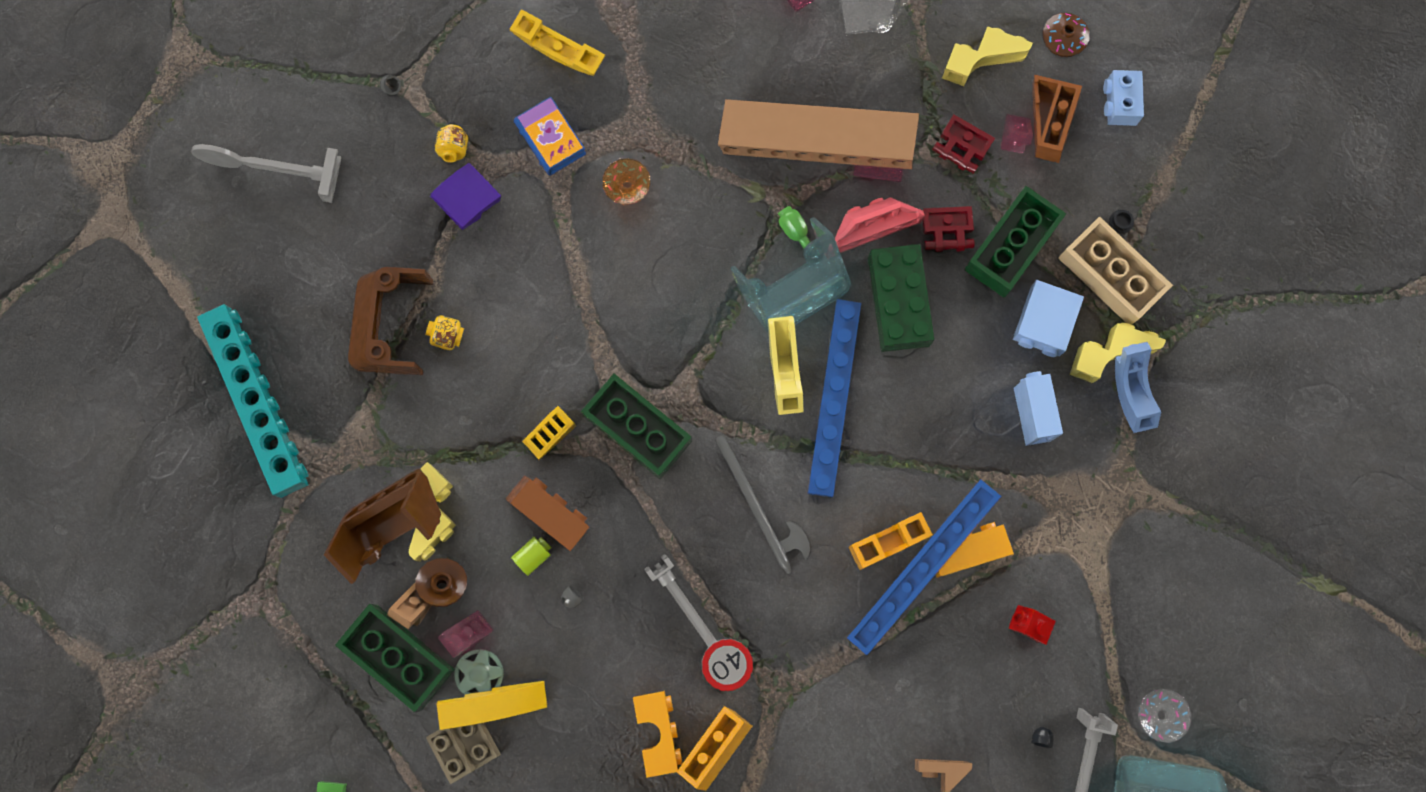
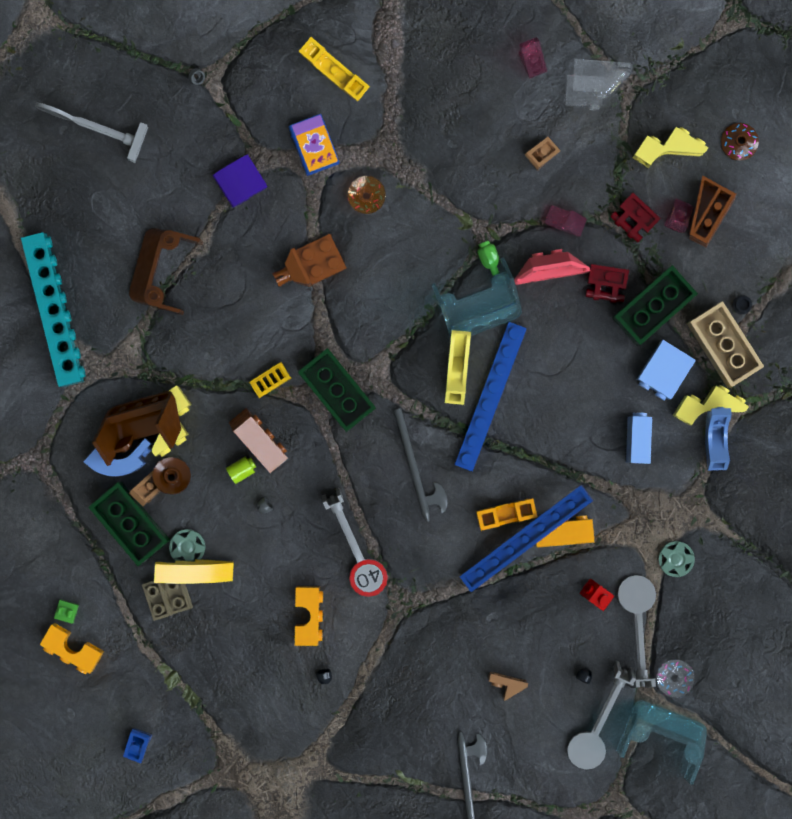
camera: 15 degrees right, 10 degrees up
yellow head [425,315,464,350] -> none
yellow head [435,125,468,162] -> none
clear pink slope [438,610,493,658] -> none
light orange brick [677,706,753,791] -> none
medium nougat tile [718,99,919,169] -> none
dark green brick [868,244,935,352] -> none
light blue brick [1103,70,1144,126] -> none
none -> medium blue arch [84,438,153,476]
none -> dark orange plate [272,234,347,287]
none -> medium nougat slope [525,137,560,171]
none -> light grey piece [617,575,656,688]
none -> sand green wheel [658,541,695,577]

